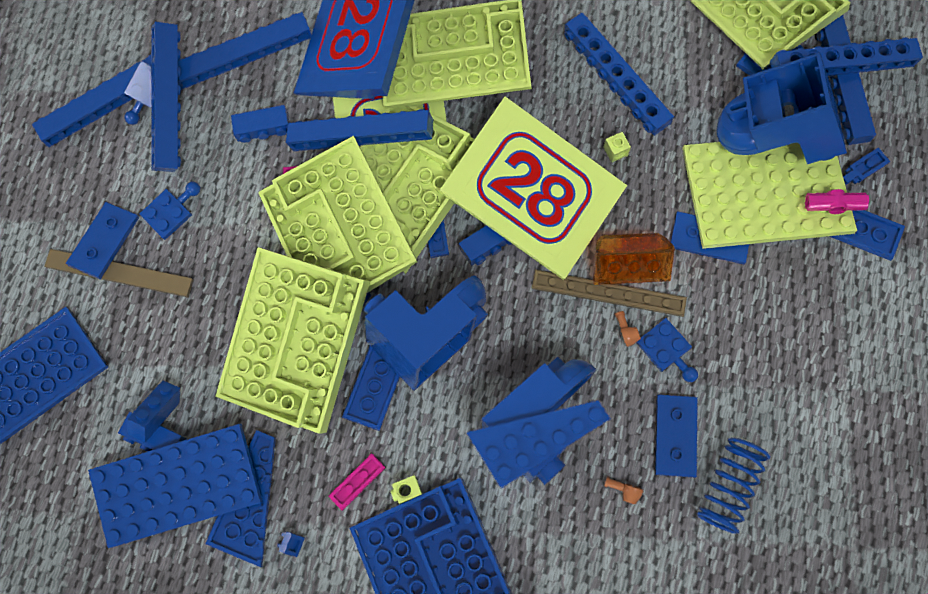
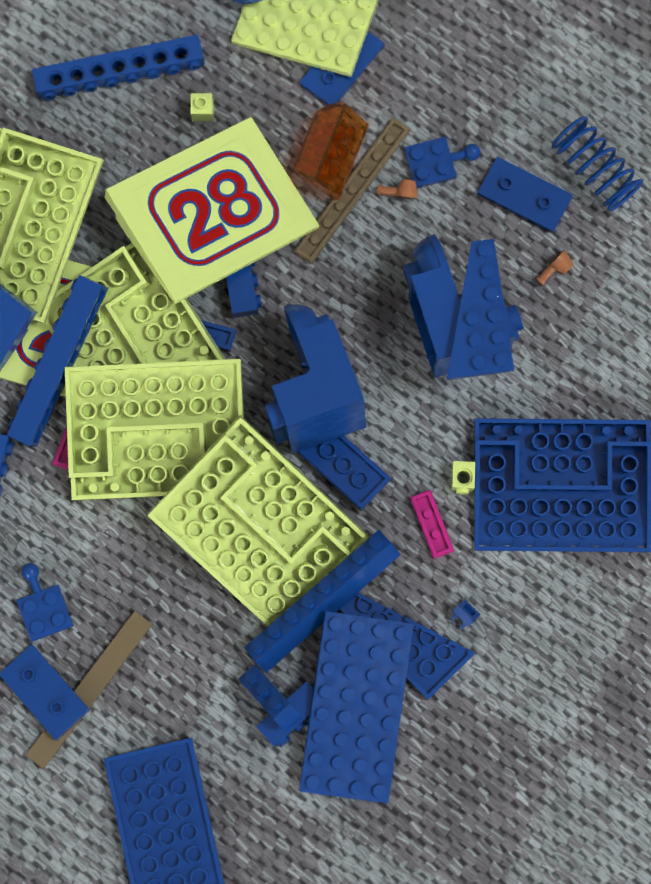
camera: 70 degrees left, 5 degrees up
none -> blue brick [244,530,401,673]

